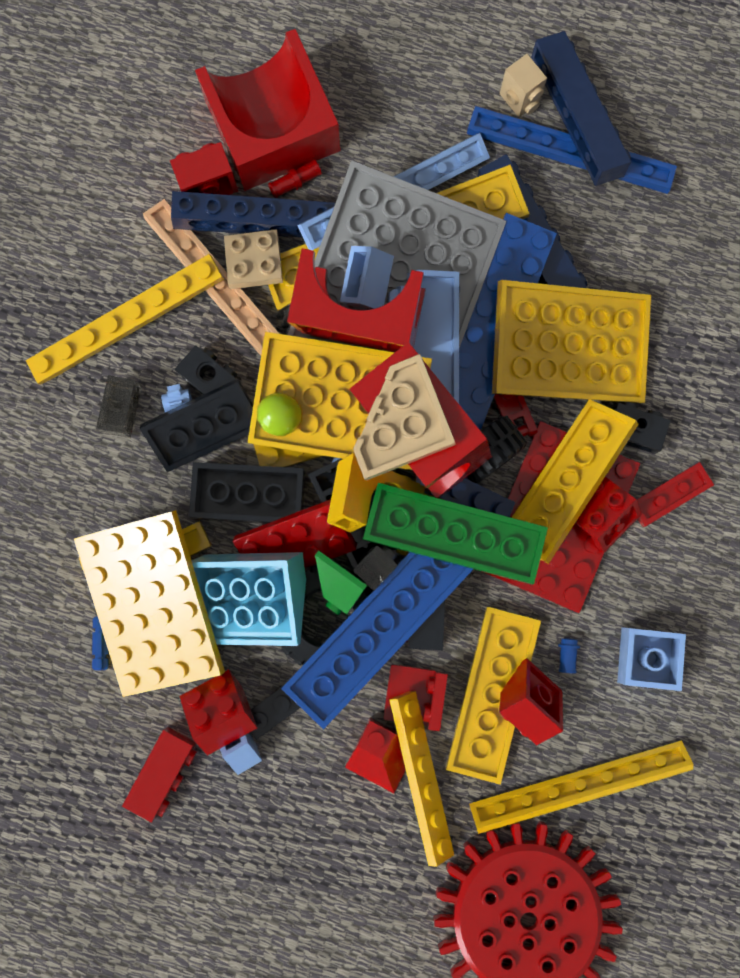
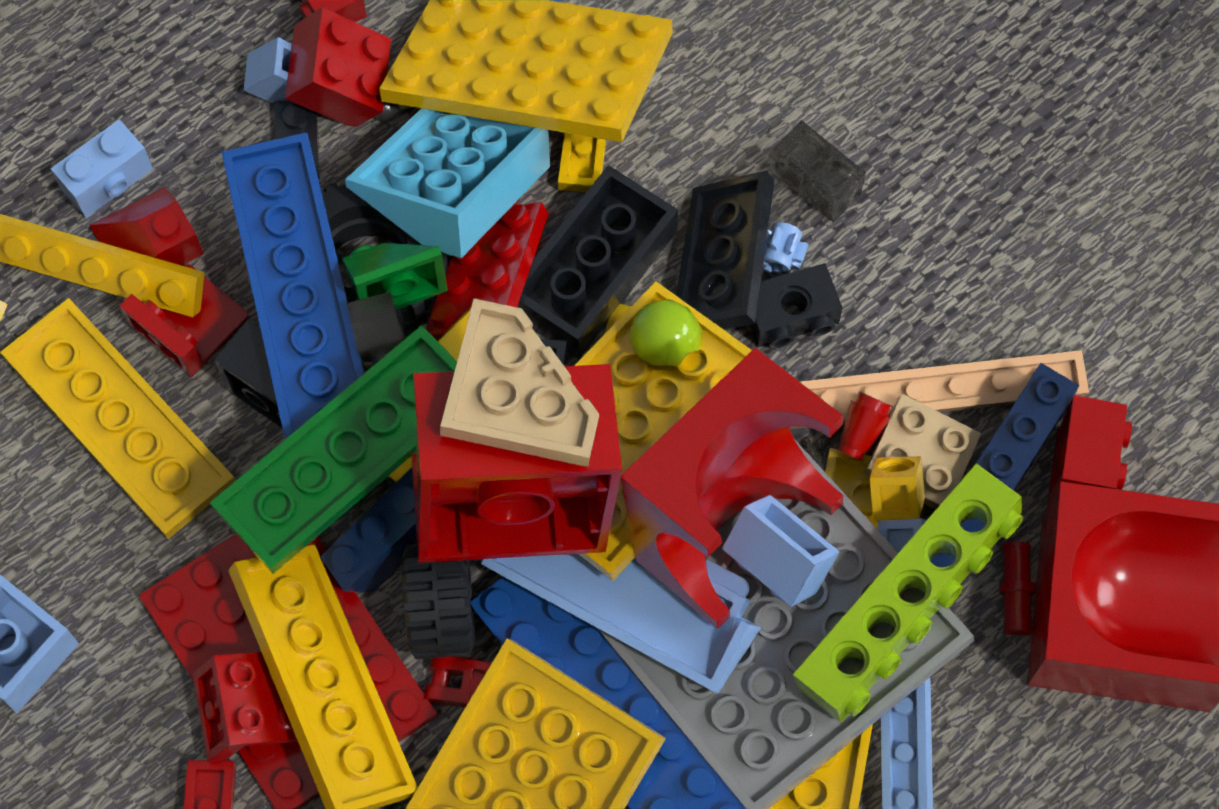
camera: 120 degrees right, 15 degrees down
yellow plate [26,254,224,385] -> none
red slope [499,658,563,746] -> none
blue pin [558,638,580,673] -> none
none -> light blue brick [51,119,153,218]
none -> lime brick [793,463,1023,723]
none -> red cone [837,391,892,461]
none -> yellow brick [869,456,925,520]

